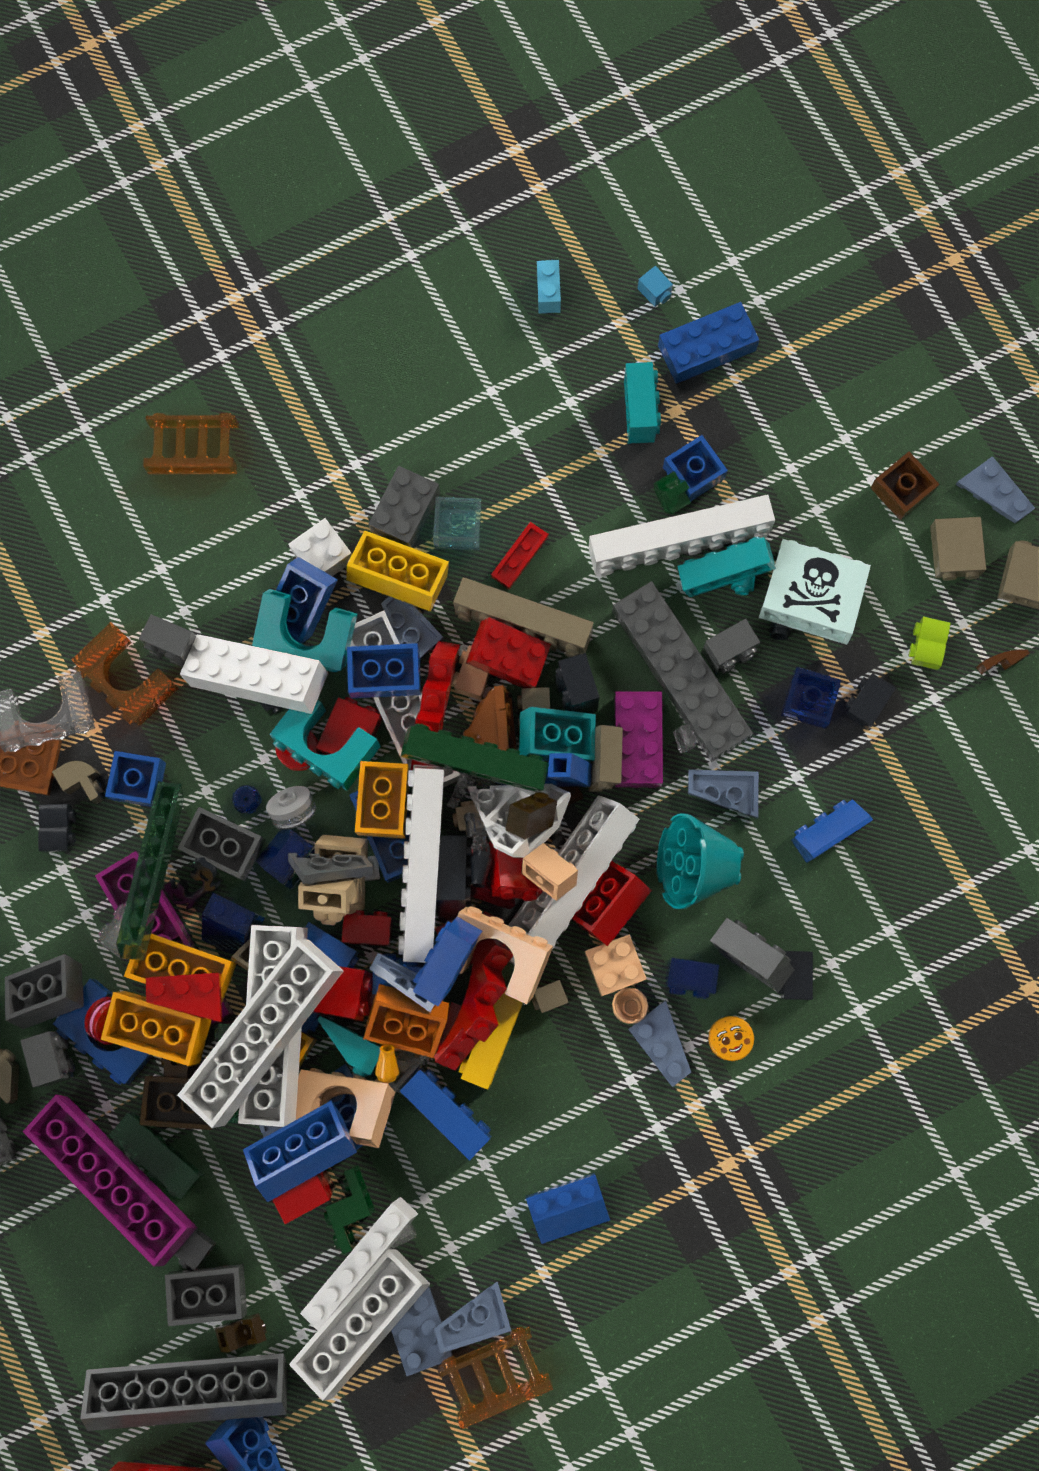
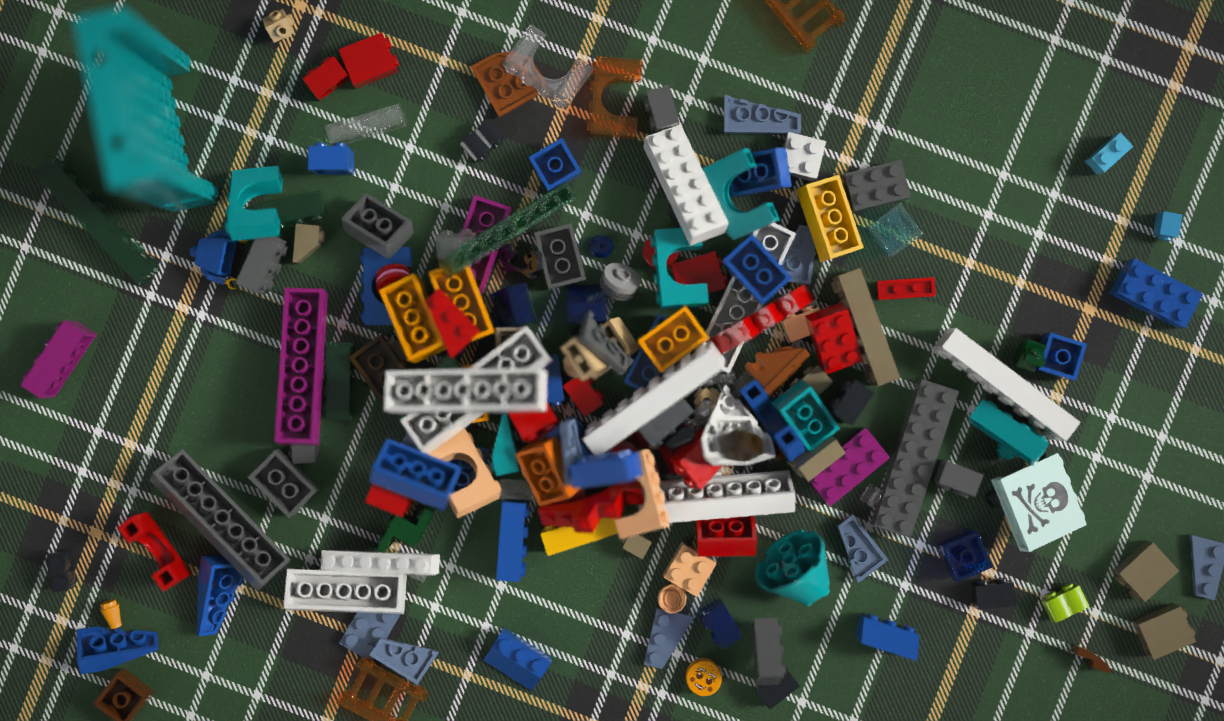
camera: 50 degrees right, 10 degrees up
dark grey brick [21,1031,75,1087] -> none
dark tan brick [52,761,105,804] -> none
dark brown brick [214,1313,266,1353] -> none
light orange cone [375,1044,399,1083] -> none
dark green brick [400,724,549,792] -> none
light nougat brick [522,843,578,901] -> none
teal brick [624,362,661,444] -> none
reddish brown brick [870,451,940,521] -> none
none -> sand blue wing [724,95,801,135]

